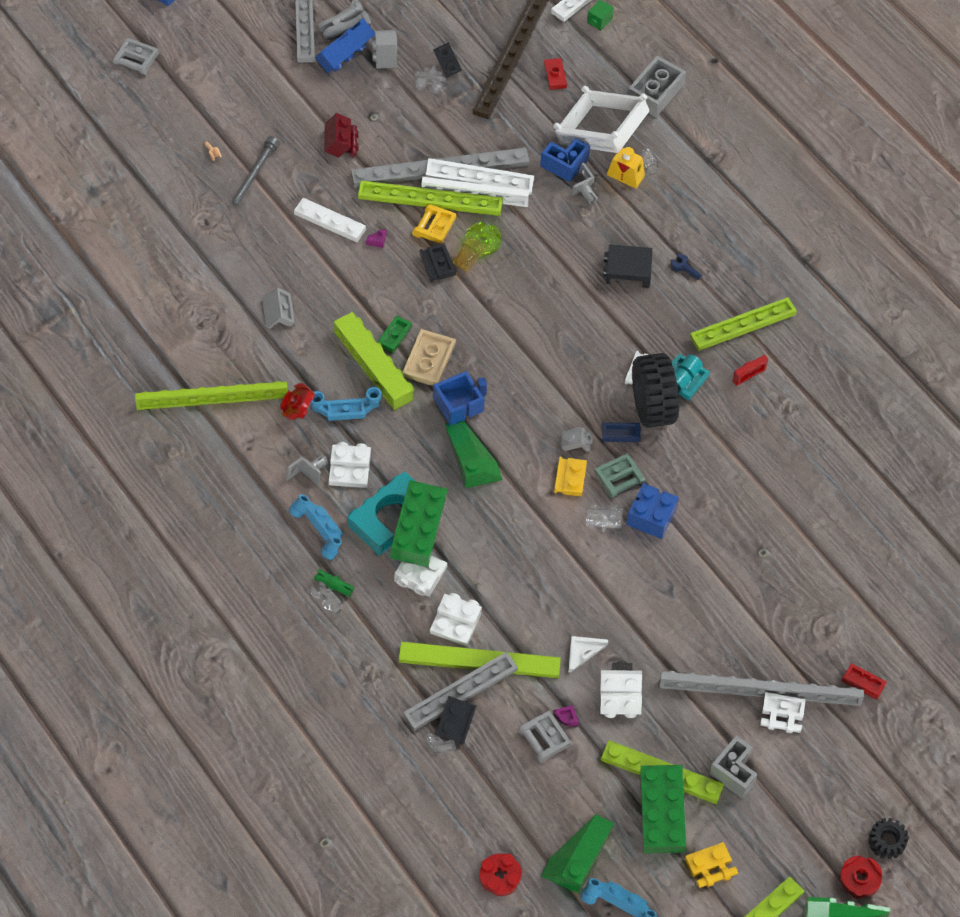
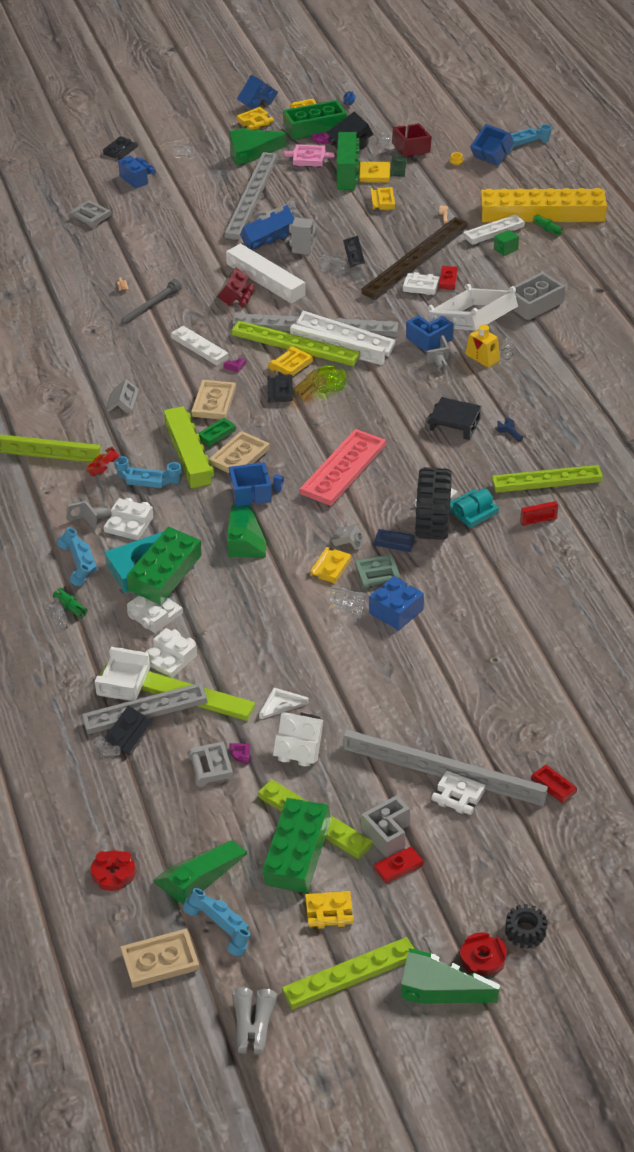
camera: 20 degrees right, 15 degrees down
none -> white panel [95,647,150,701]
none -> tan plate [191,380,236,420]
none -> white brick [226,244,306,304]
none -> coral plate [300,429,386,506]
none -> red plate [374,846,423,884]
none -> white plate [403,272,440,295]

